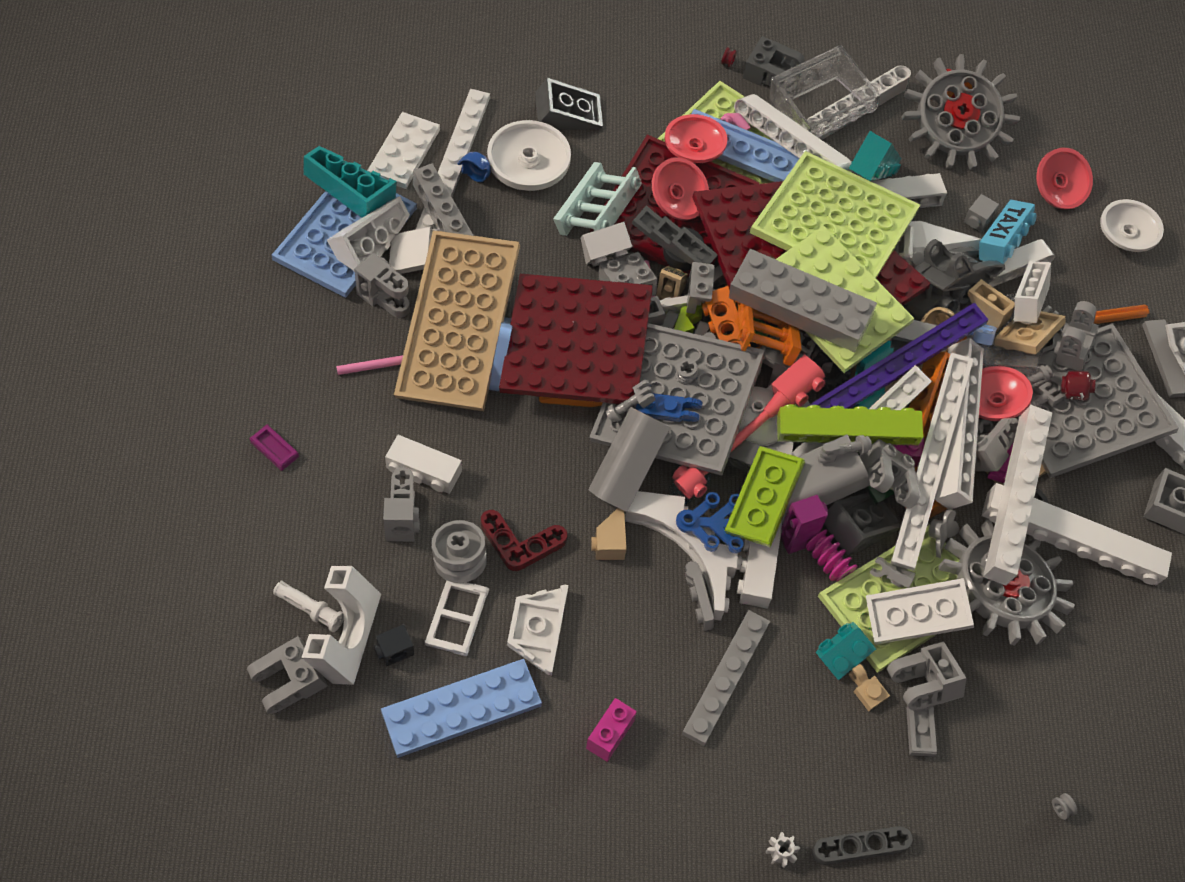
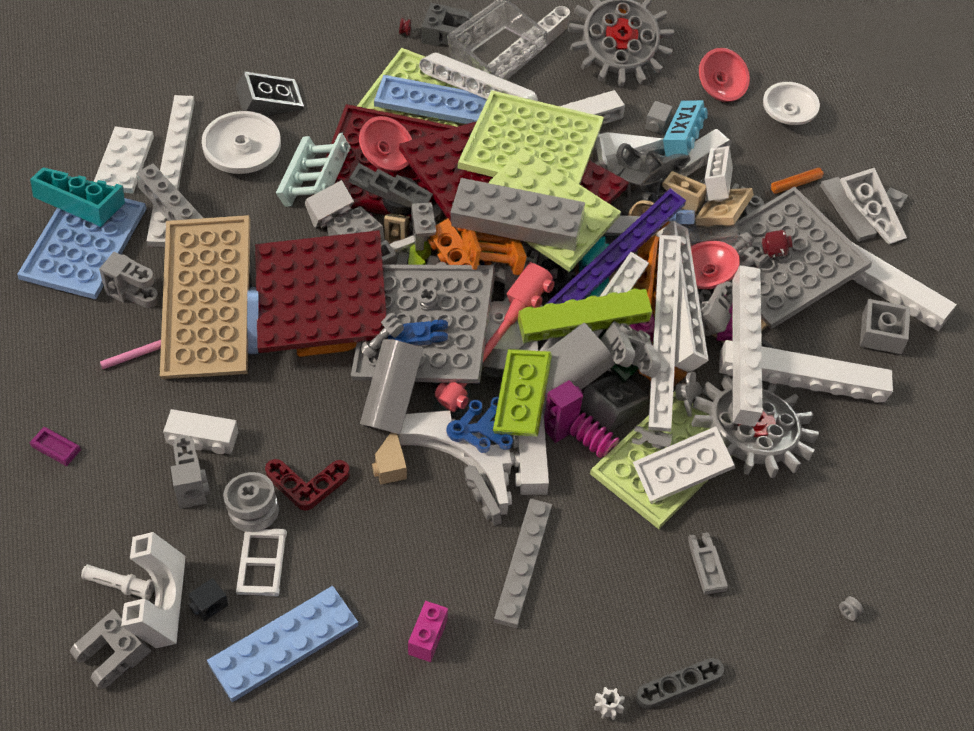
camera: 10 degrees left, 5 degrees down
white wedge [327,196,410,271] -> none
white tile [389,227,433,274] -> none
blue hair [458,152,491,182] -> none
white wing [507,585,568,676] -> none
coral dish [665,114,727,163] -> none
bright pink arm [721,113,751,131] -> none
teal bracket [816,622,876,680] -> none
light grey hinge [817,435,872,463] -> none
teal wedge [849,131,902,181] -> none
tan plate [849,664,890,711] -> none
light grey brick [887,642,966,711] -> none
light grey brick [1054,301,1099,371] -> none

